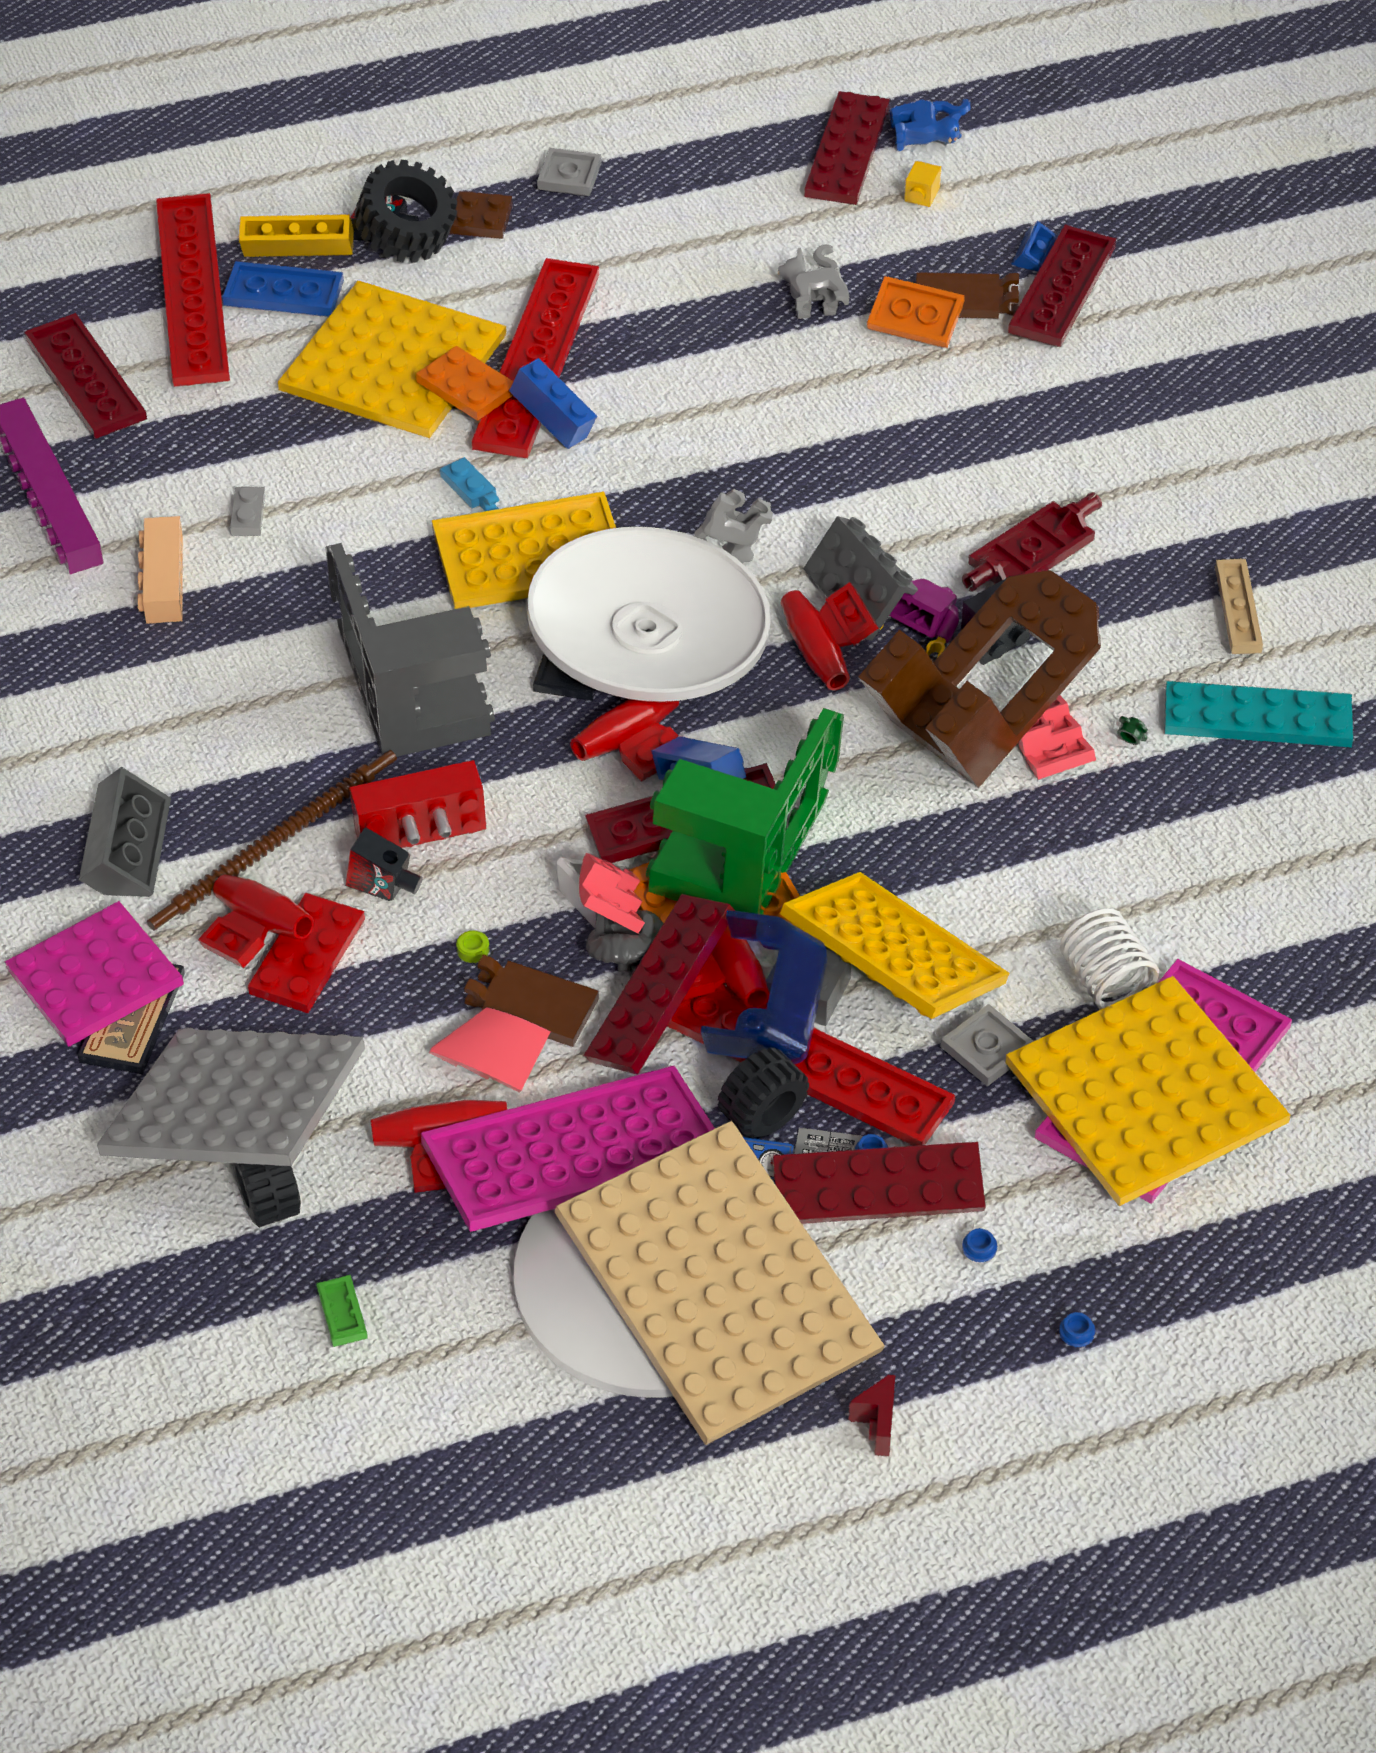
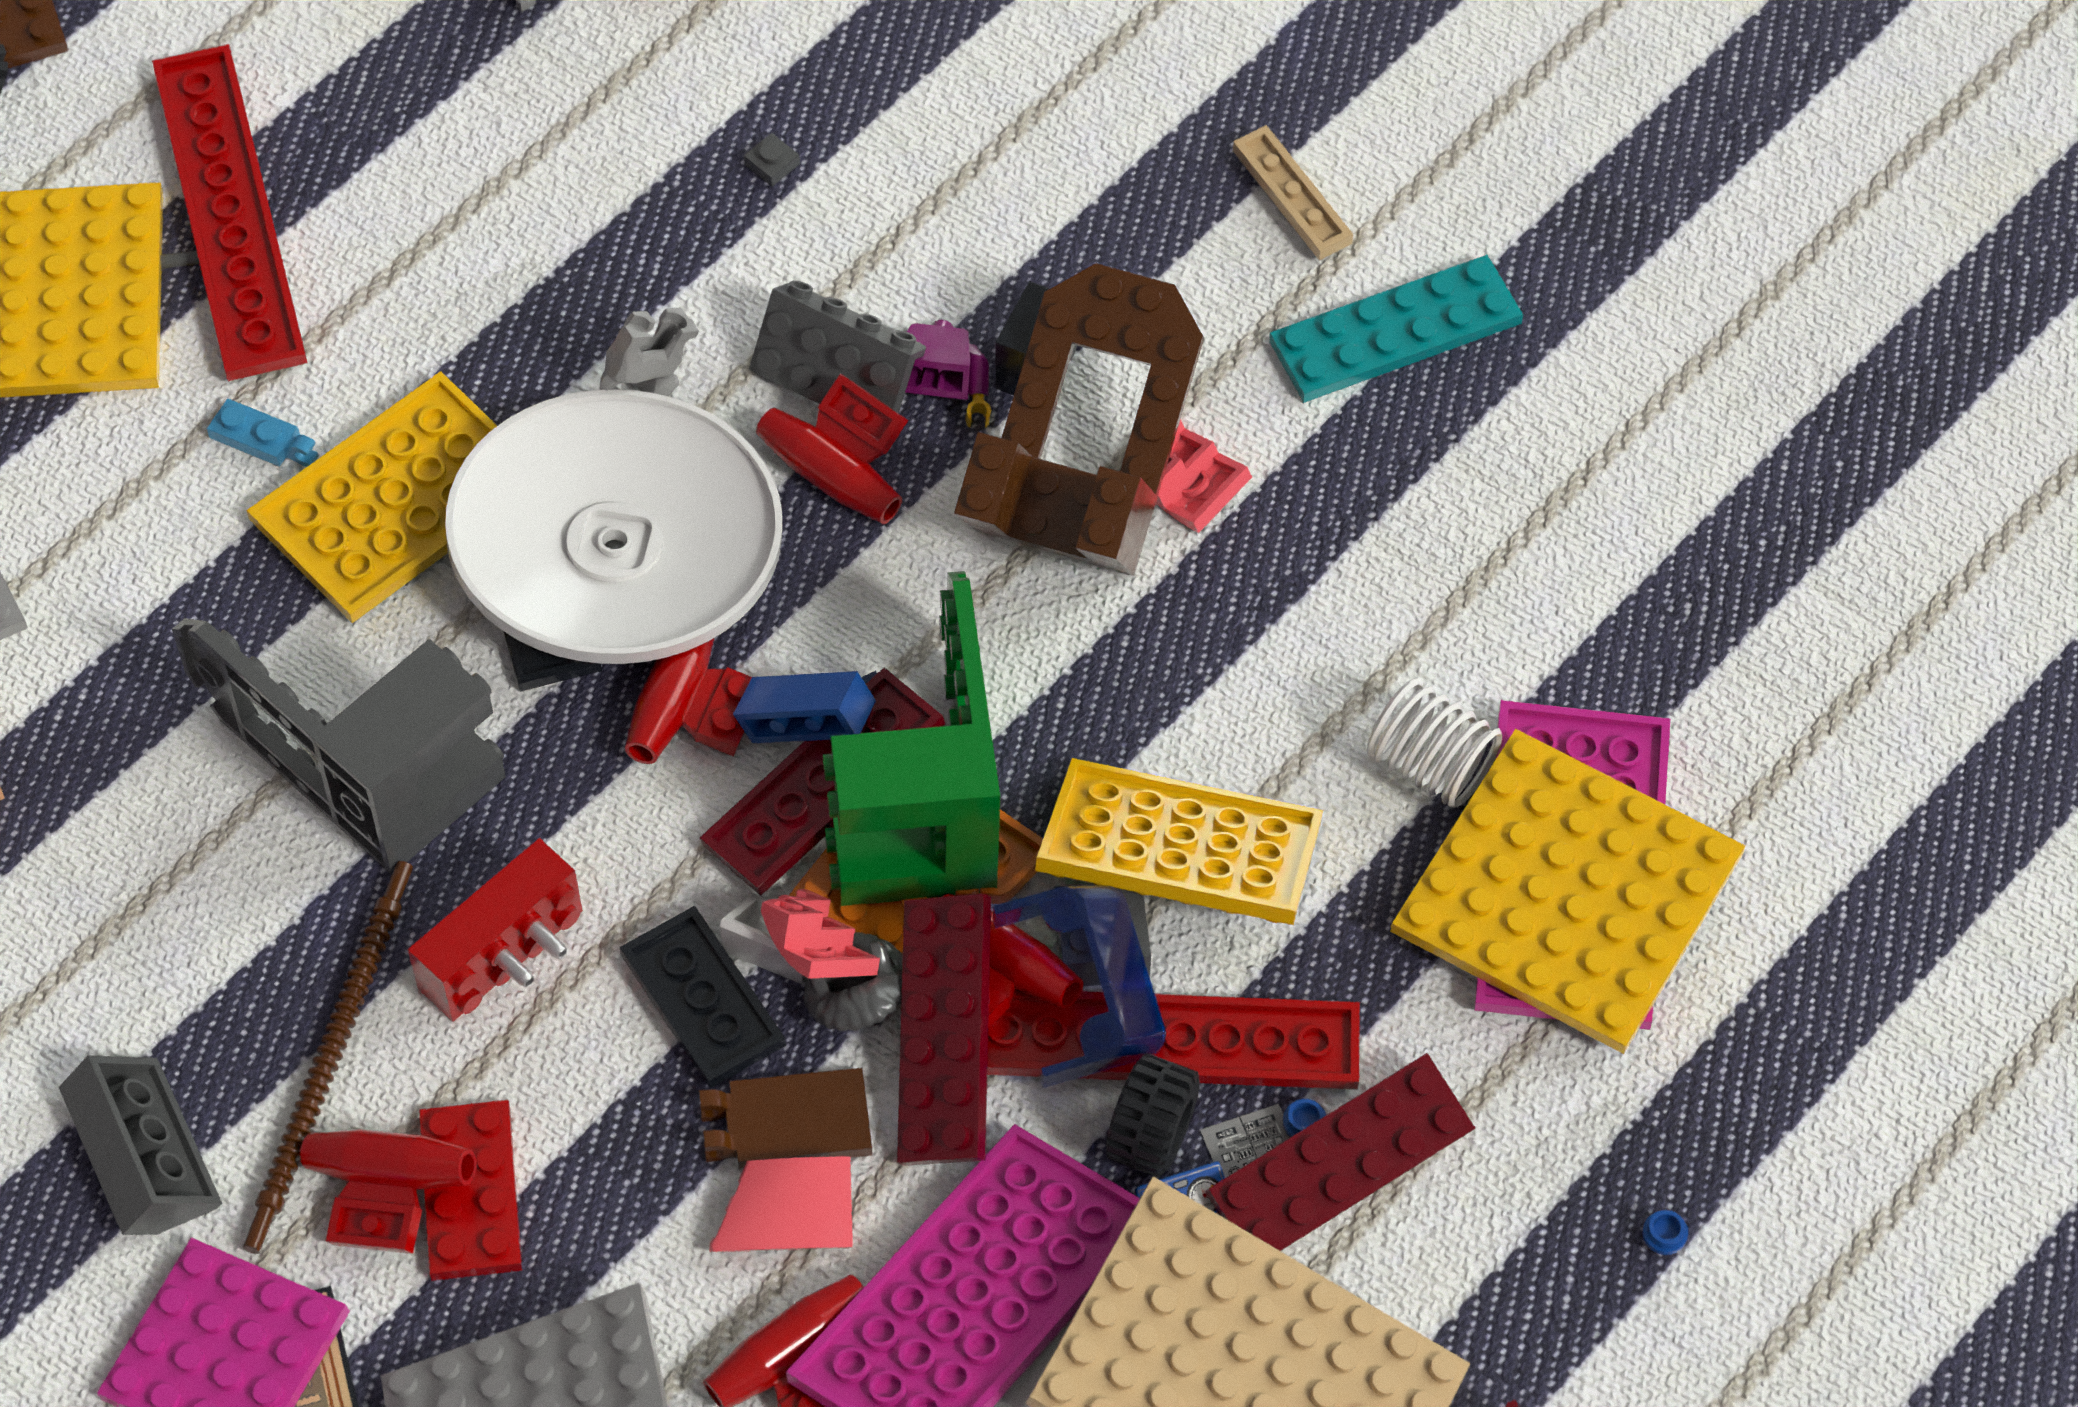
camera: 30 degrees left, 10 degrees up
black torso [345,827,423,901] -> none
orange plate [416,345,514,421] -> none
lime tile [456,931,489,963] -> none
blue brick [509,358,597,449] -> none
light grey plate [940,1004,1033,1086] -> none
dark red plate [962,492,1102,592] -> none
blue plate [962,1228,997,1262] -> none
dark green plate [1117,716,1148,745] -> none
none -> black plate [619,906,786,1088]
none -> dark grey plate [744,133,800,187]

